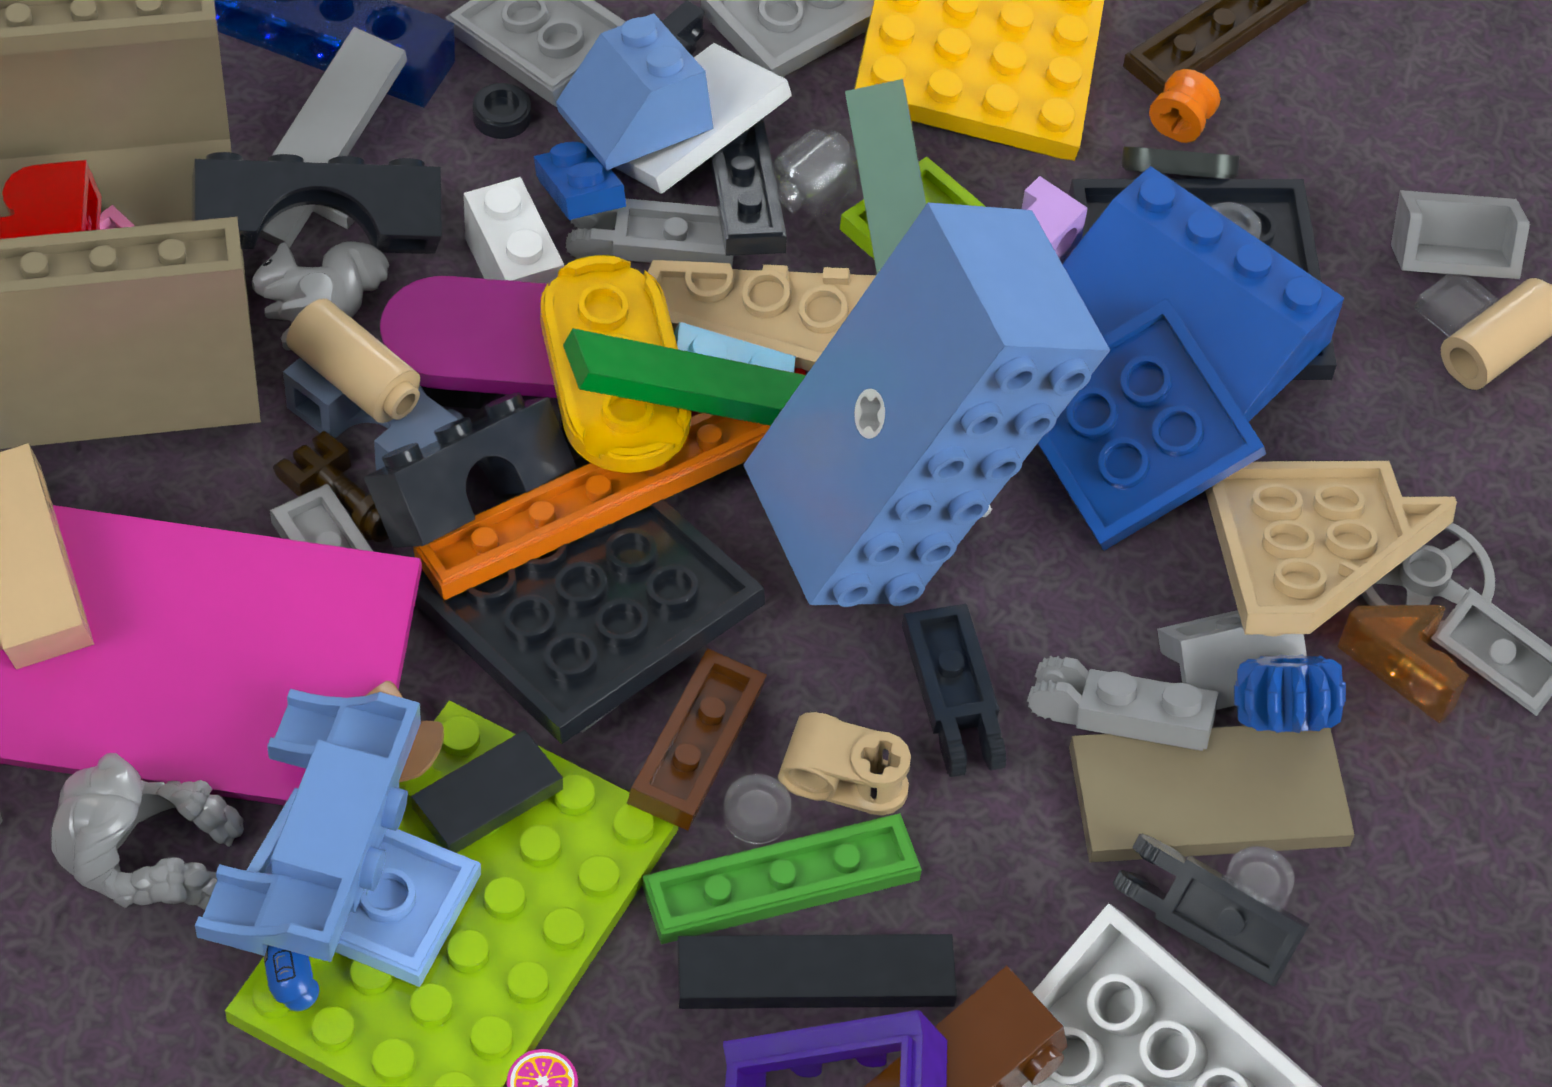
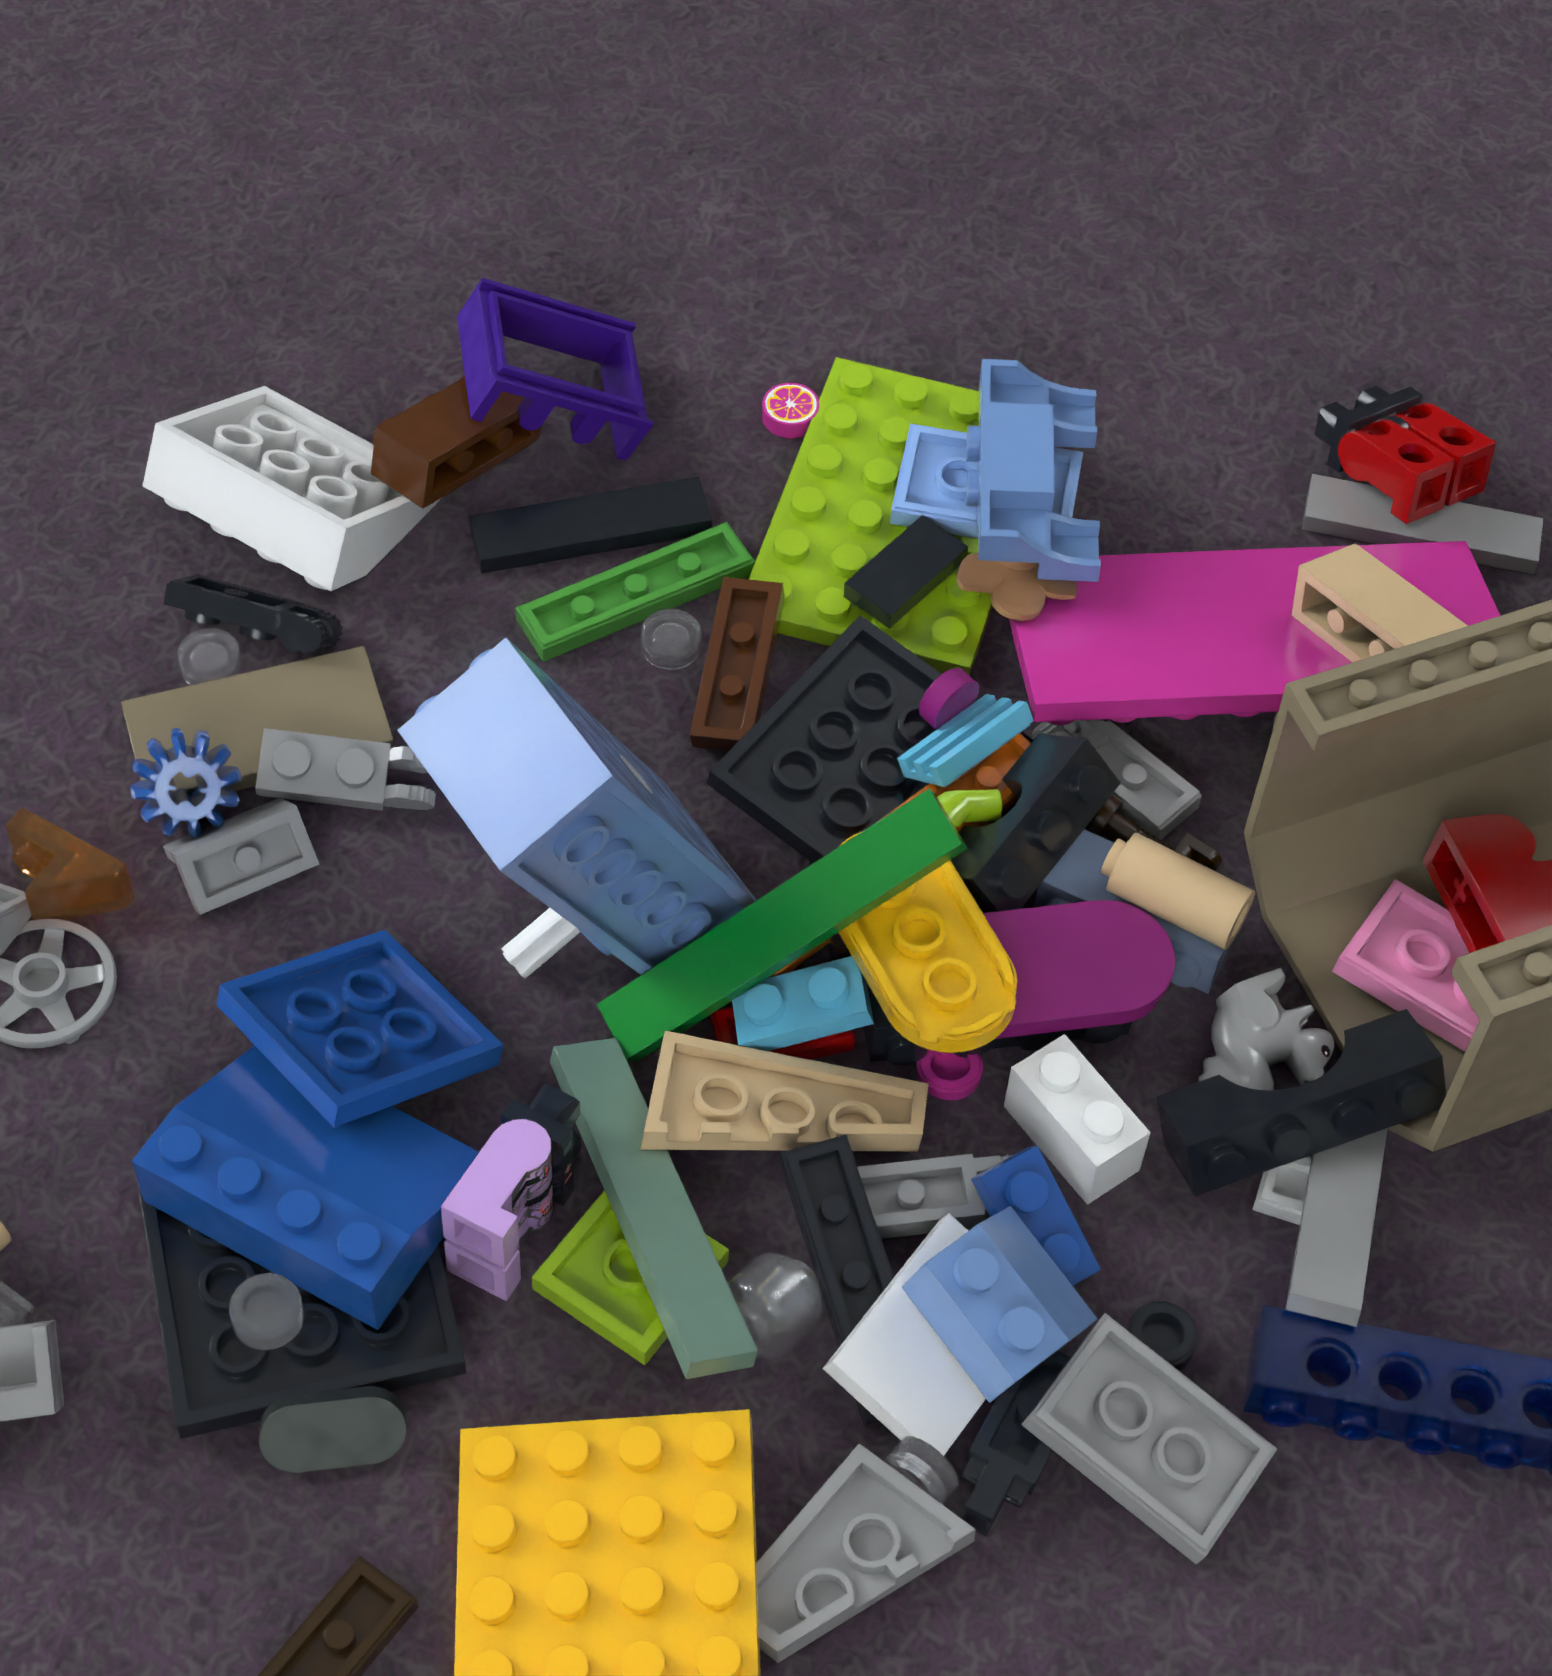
camera: 170 degrees right, 0 degrees up
light grey hair [50,753,244,910] -> none
tan piece [778,712,911,815] -> none
orange wheel [1149,69,1221,143] -> none
tan wing [1205,461,1457,637] -> none
none -> clear tile [885,1436,959,1505]
none -> medium azure tile [897,694,1034,787]
none -> magenta tile [919,668,979,730]
none -> lime arm [937,789,1002,828]

